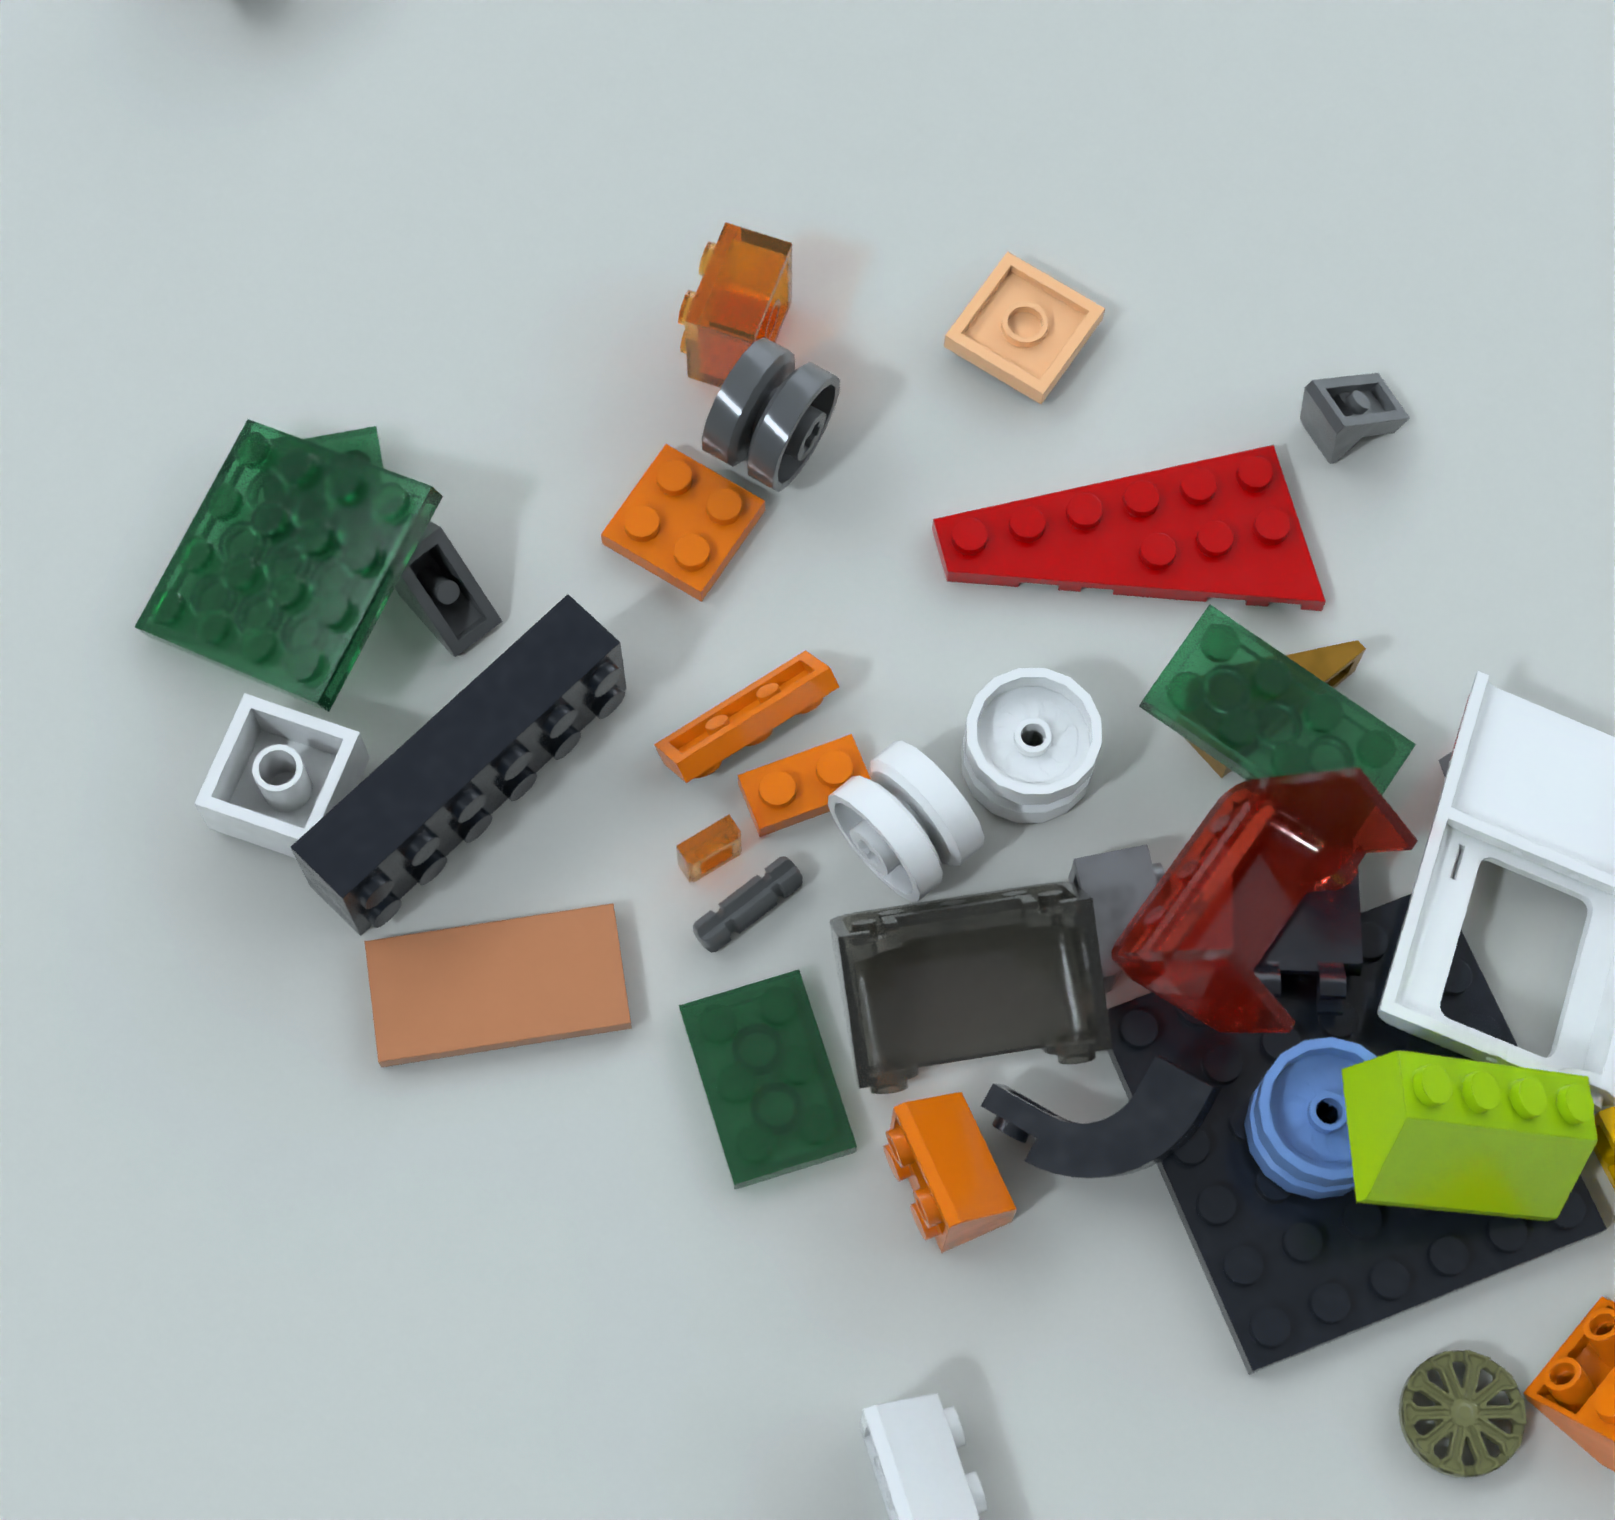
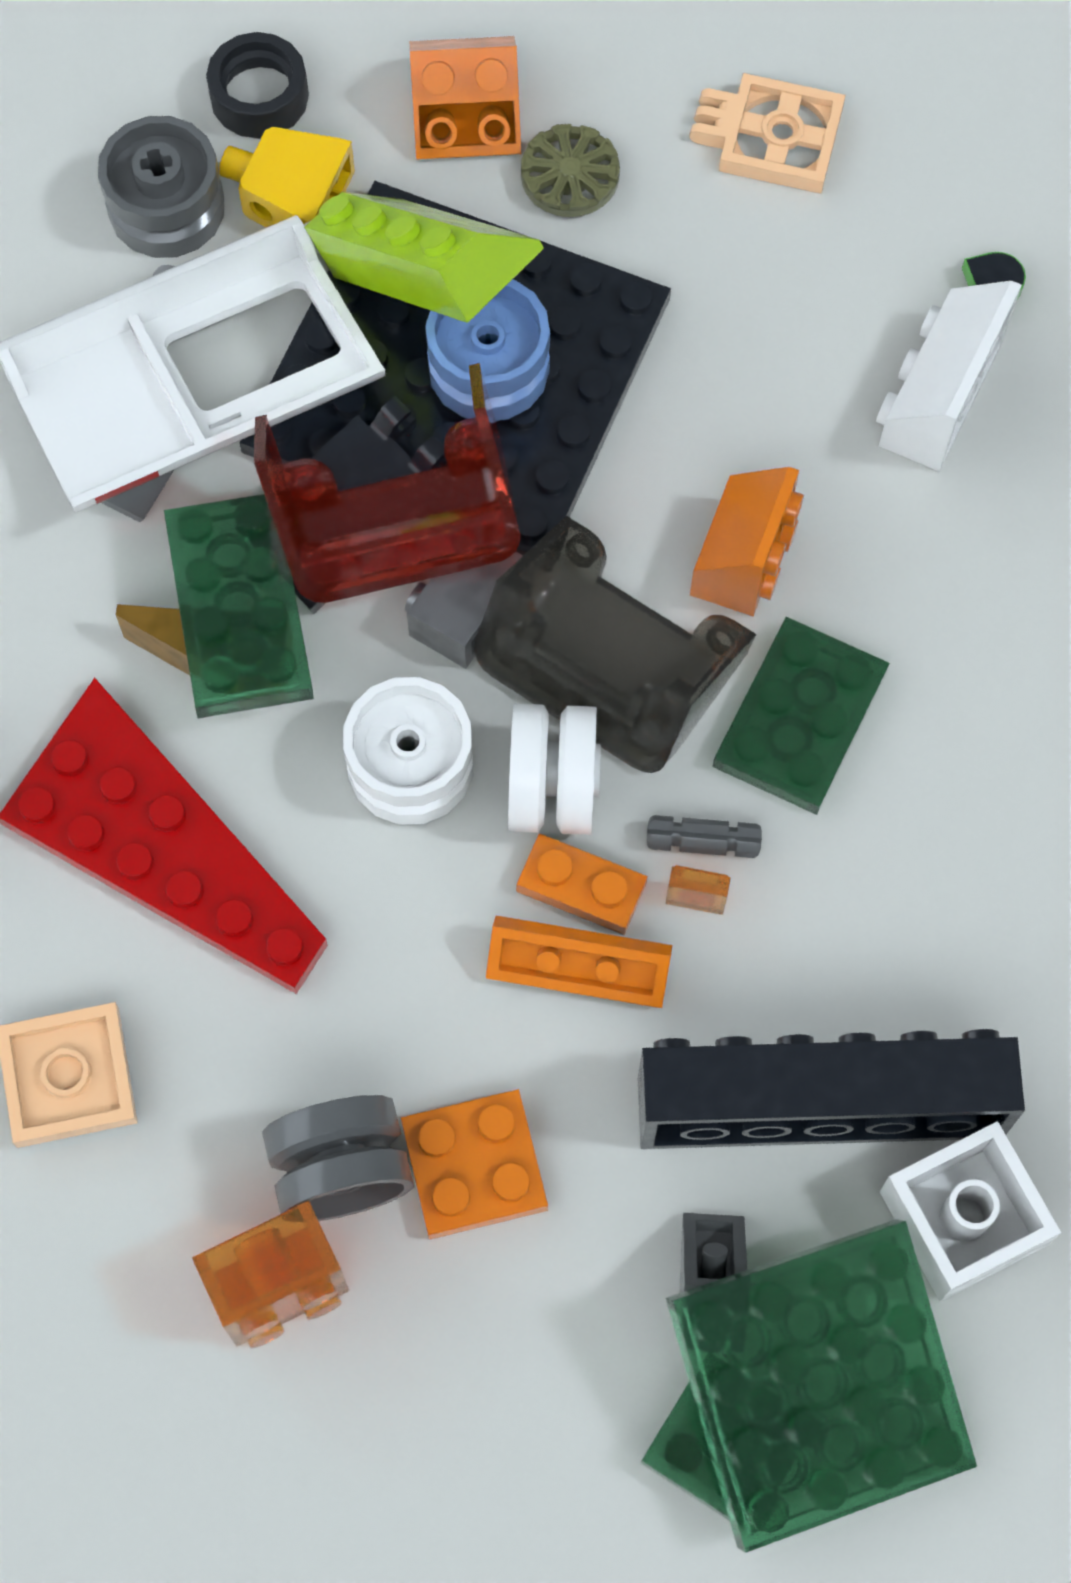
camera: 135 degrees left, 0 degrees up
nougat tile [364,903,632,1068] -> none
black arch [981,1055,1221,1178] -> none

